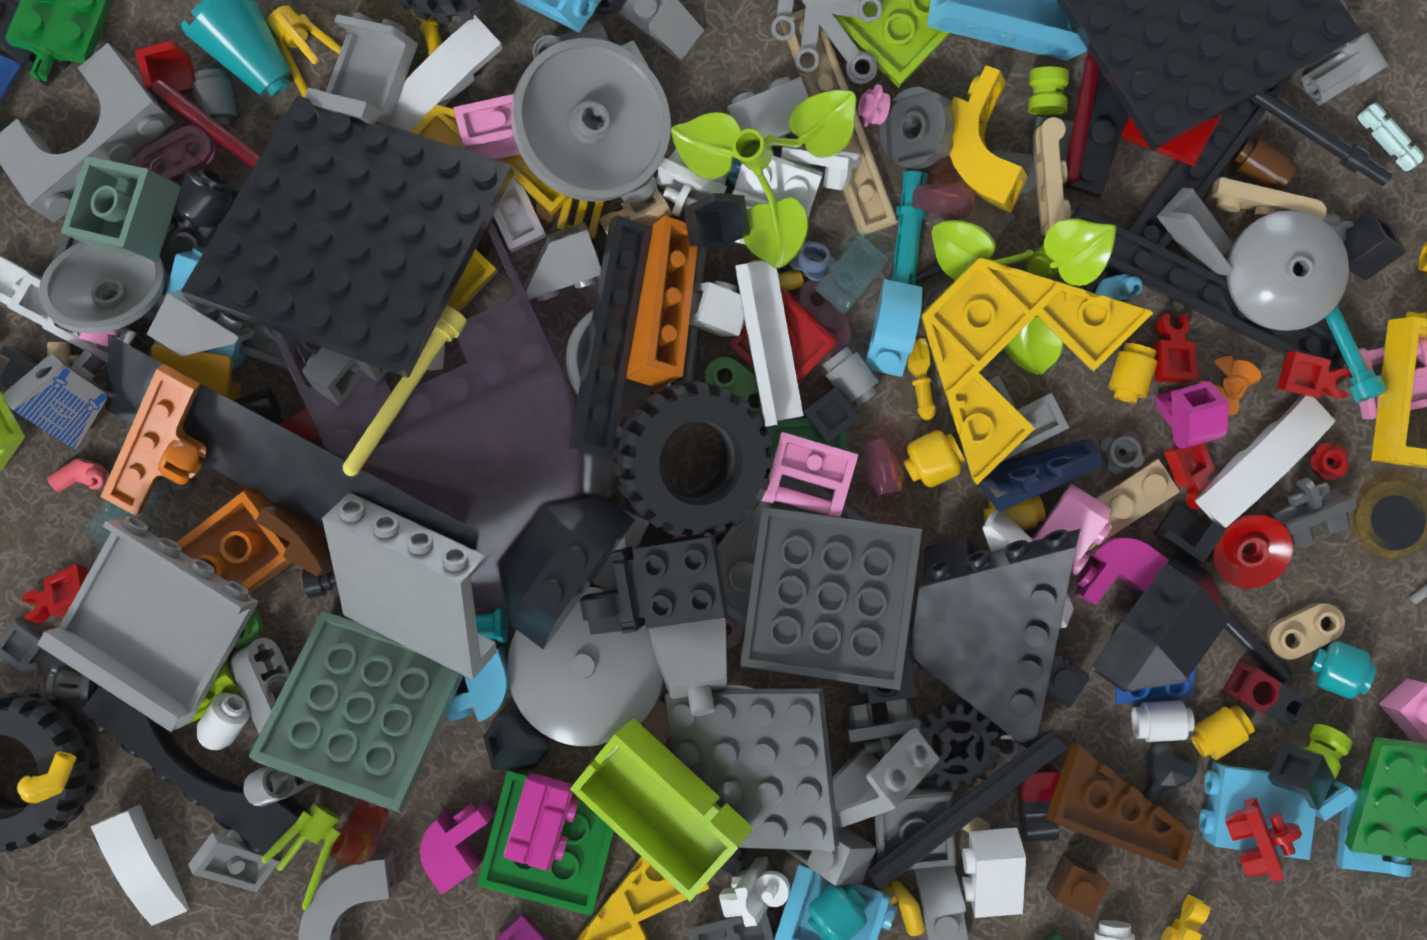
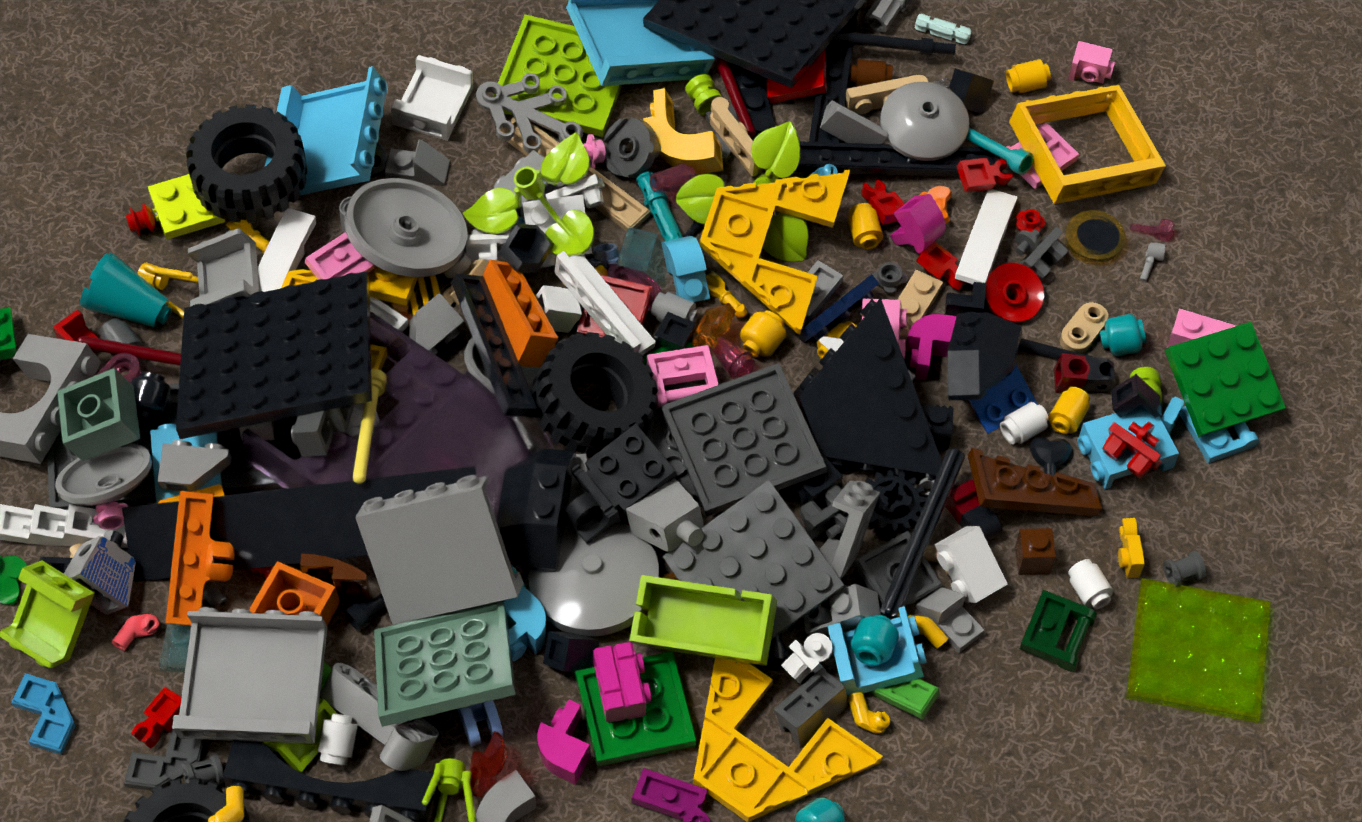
camera: 30 degrees left, 30 degrees down
none -> clear orange plate [692,303,736,349]

